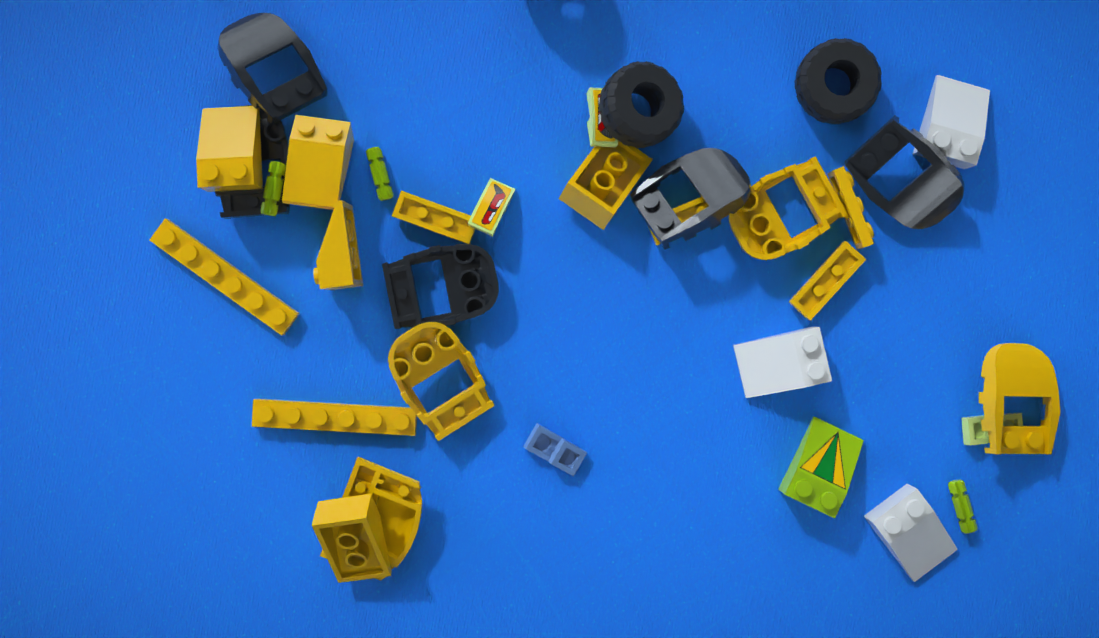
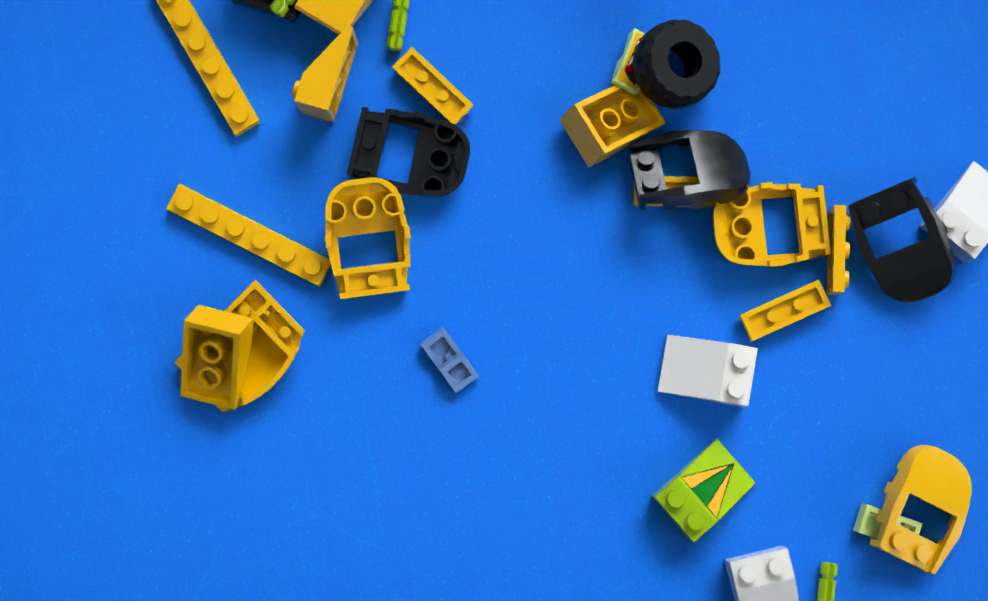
camera: 20 degrees right, 5 degrees down
slope [468,178,515,237] -> none
black tyre [795,38,882,124] -> none

